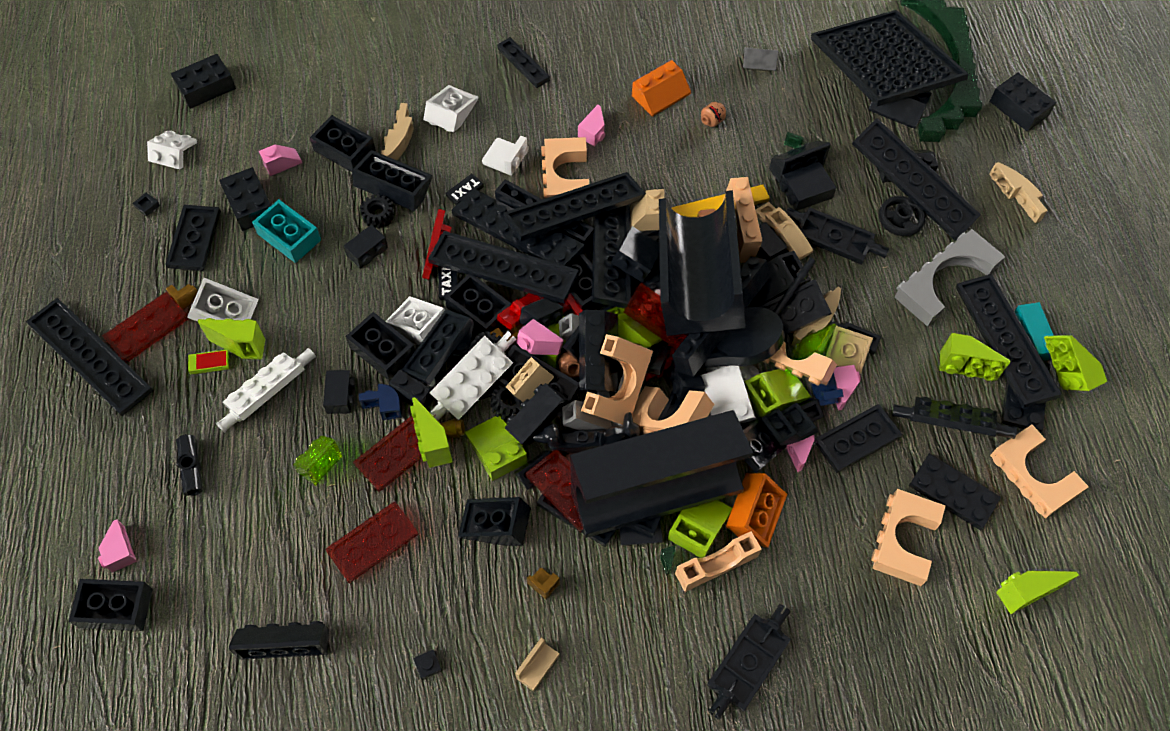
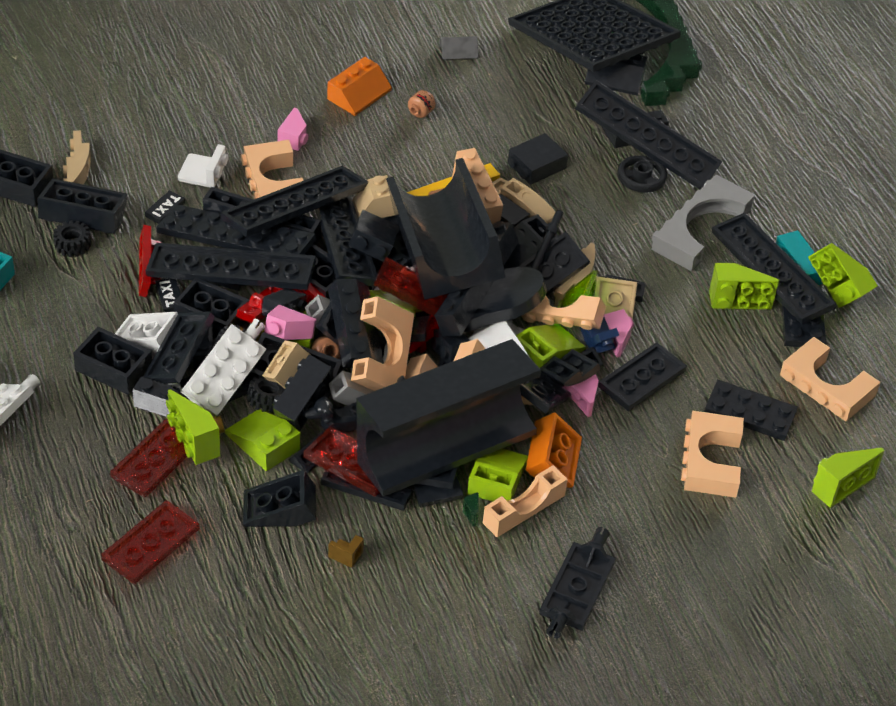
camera: 15 degrees left, 15 degrees down
black slope [229,621,329,660] -> none
clear neon green slope [293,435,343,486] -> none
black brick [323,370,356,414] -> none
black brick [343,224,388,269] -> none
dark blue brick [359,384,402,420] -> none
black plate [413,649,442,680] -> none
white slope [423,85,478,132] -> none
black plate [497,37,550,88] -> none
tan panel [515,637,560,691] -> none
black slope [769,141,831,184] -> none
clear green slope [784,132,804,149] -> none
black plate [786,207,890,265] -> none
black plate [892,397,1017,439] -> none
black brick [989,72,1057,132] -> none
tan slope [990,162,1048,223] -> none

